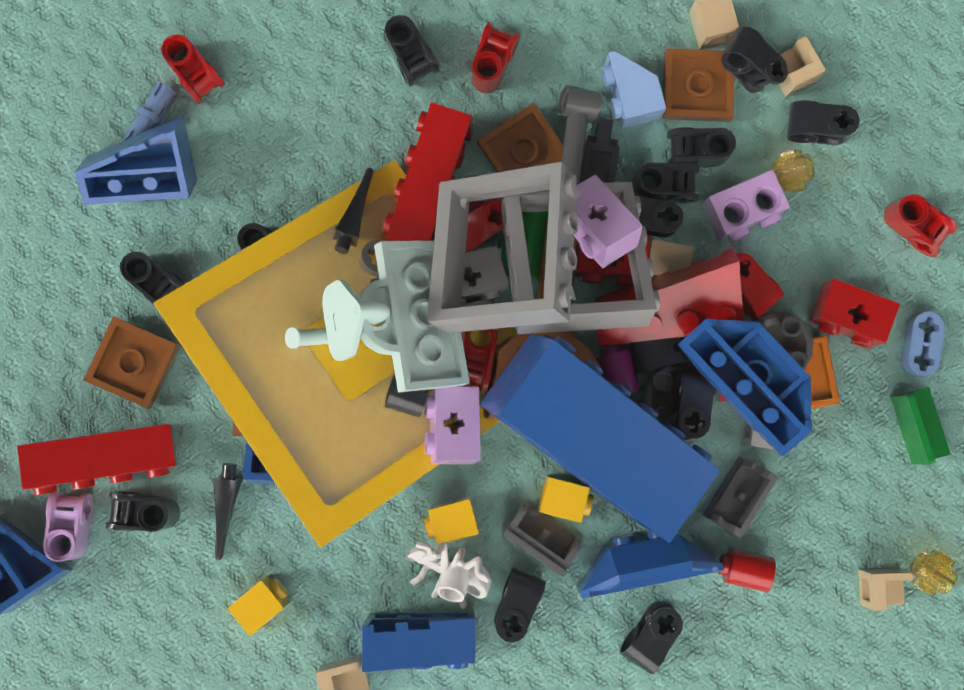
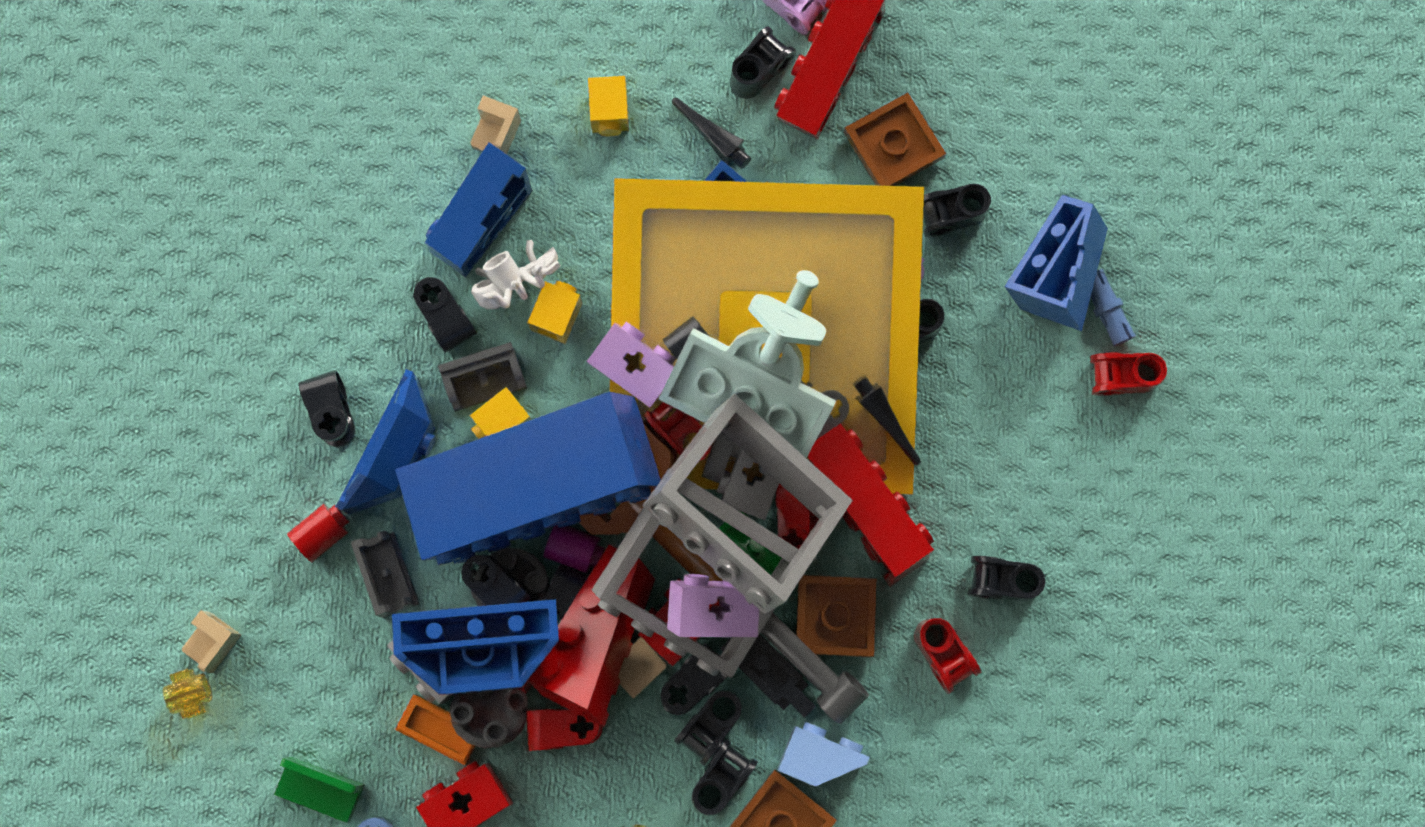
camera: 125 degrees right, 5 degrees down
lavender brick [702,170,790,242] -> none

